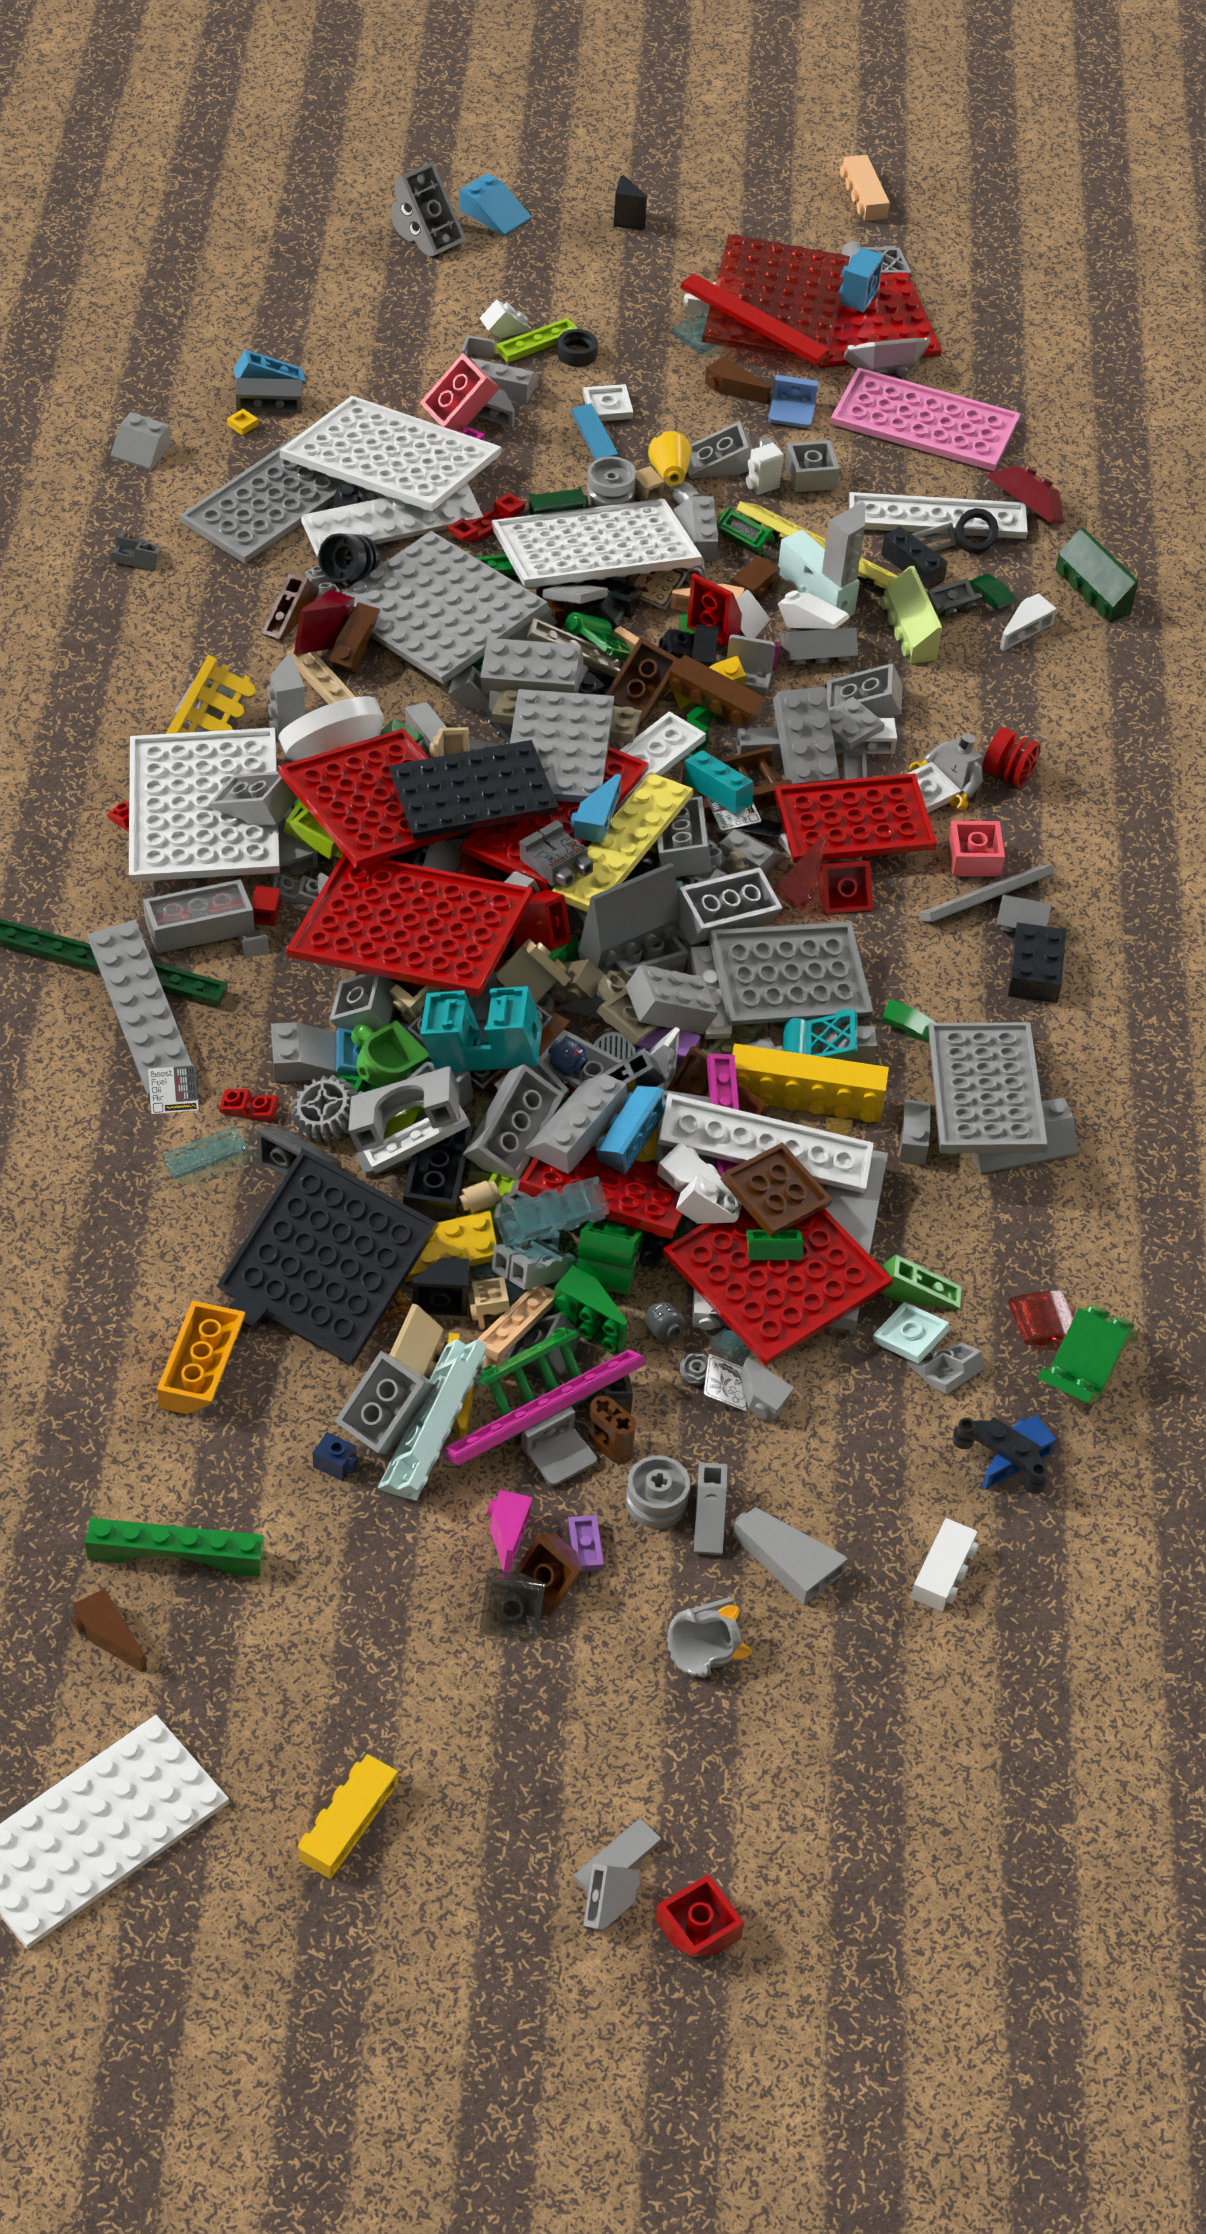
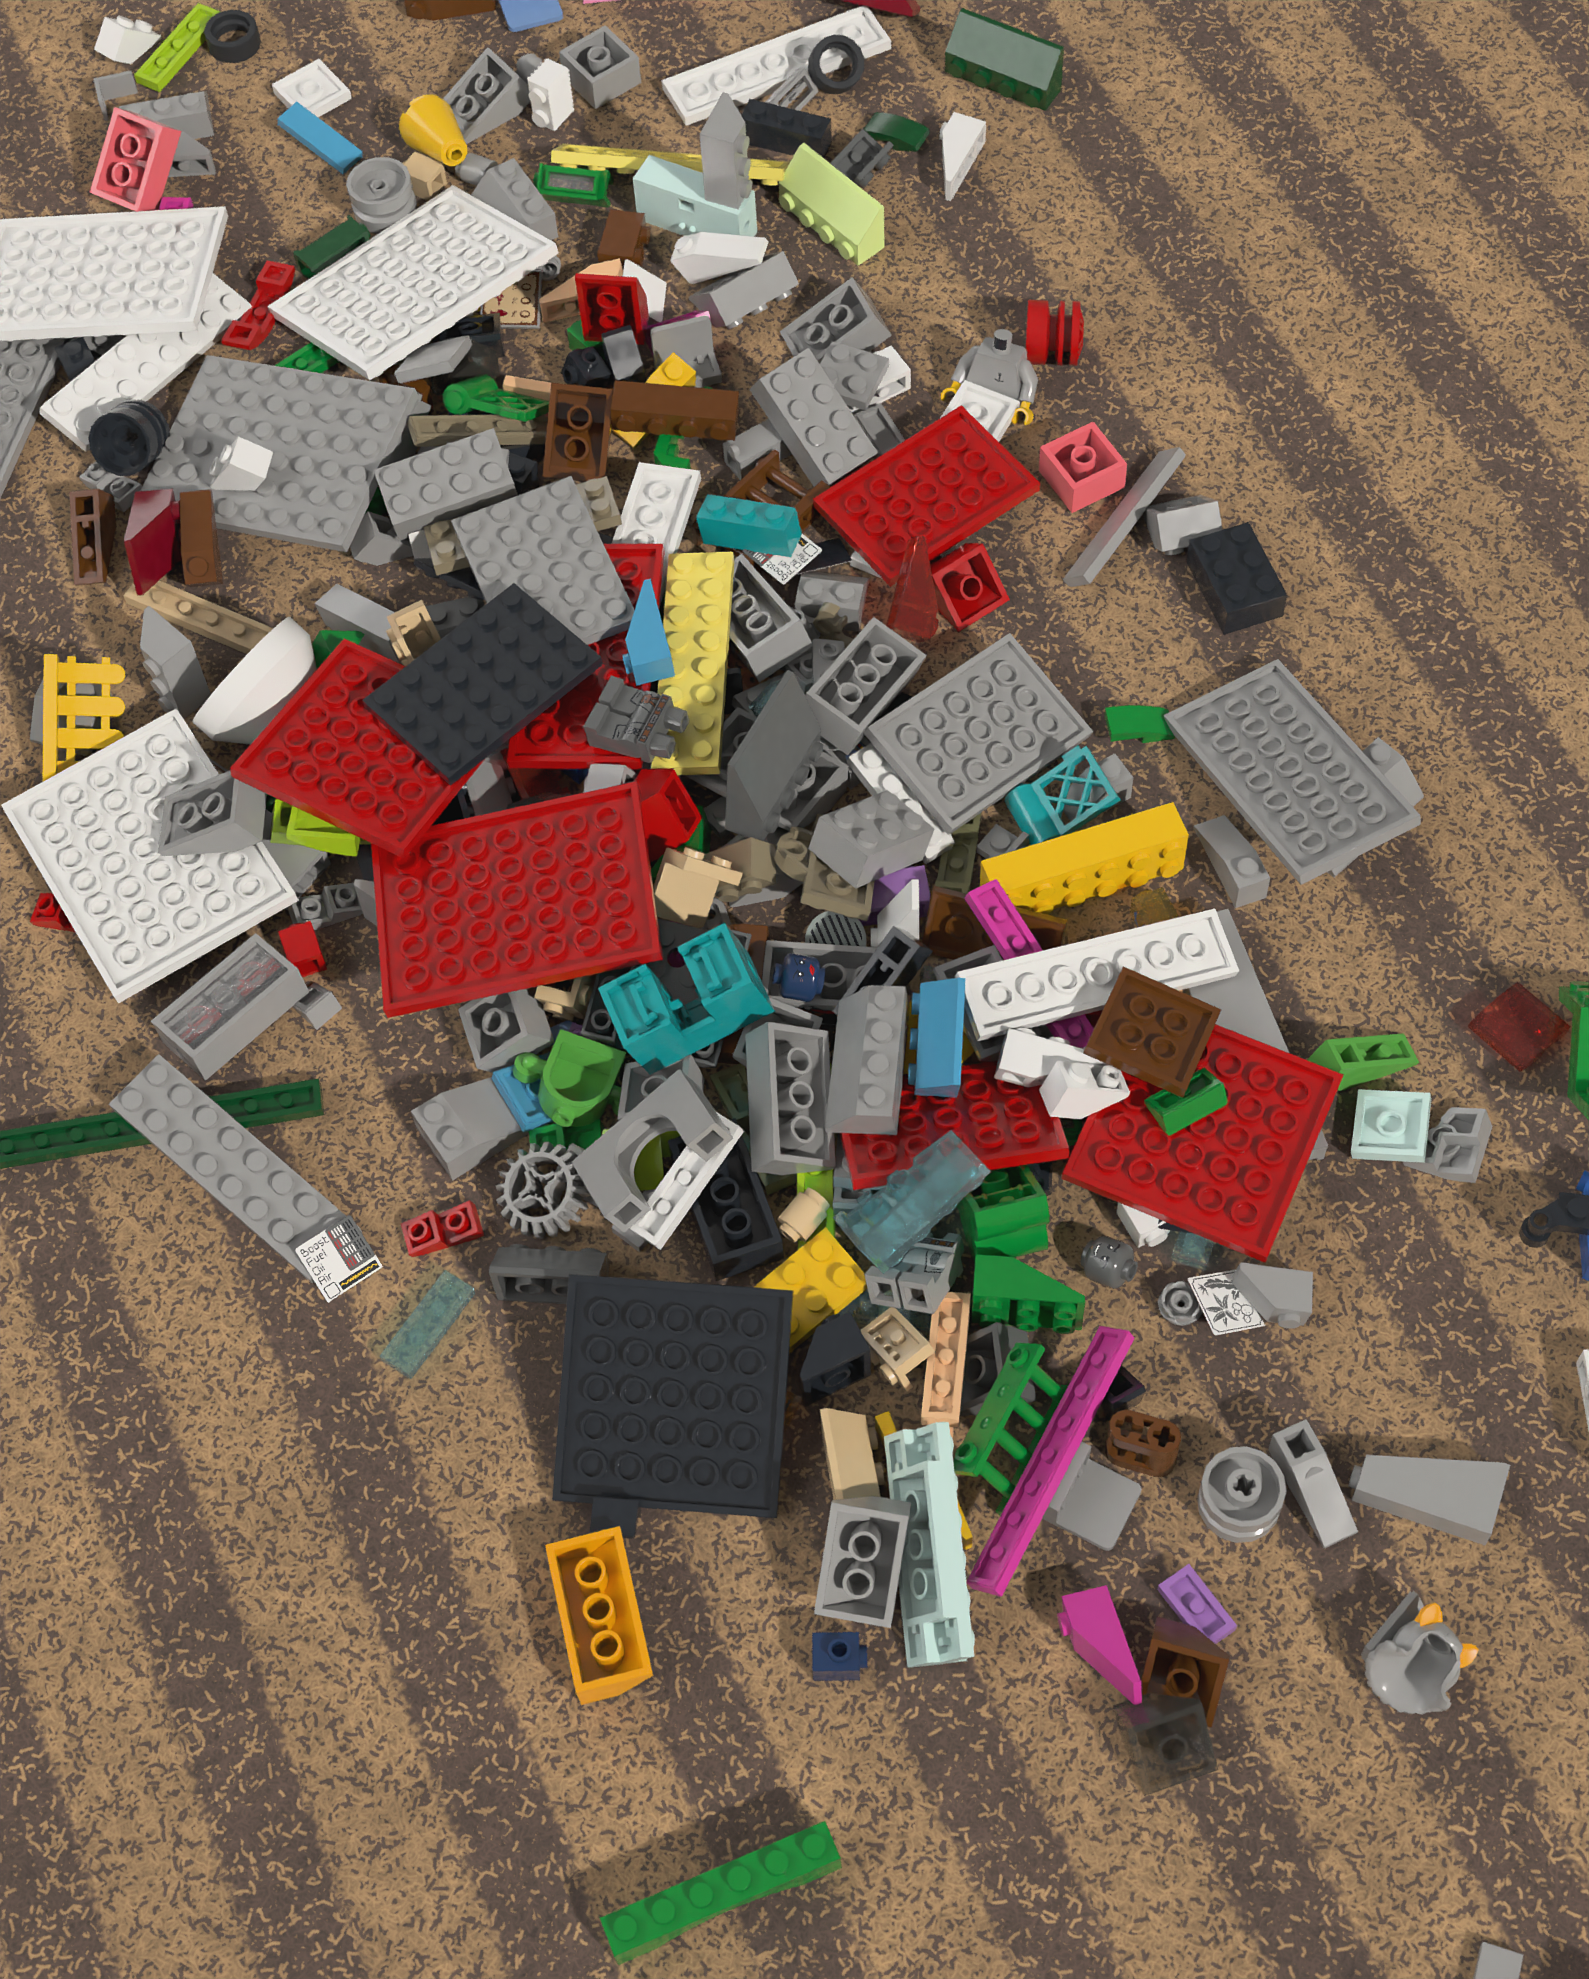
camera: 20 degrees left, 10 degrees up
none -> white slope [209,436,273,491]

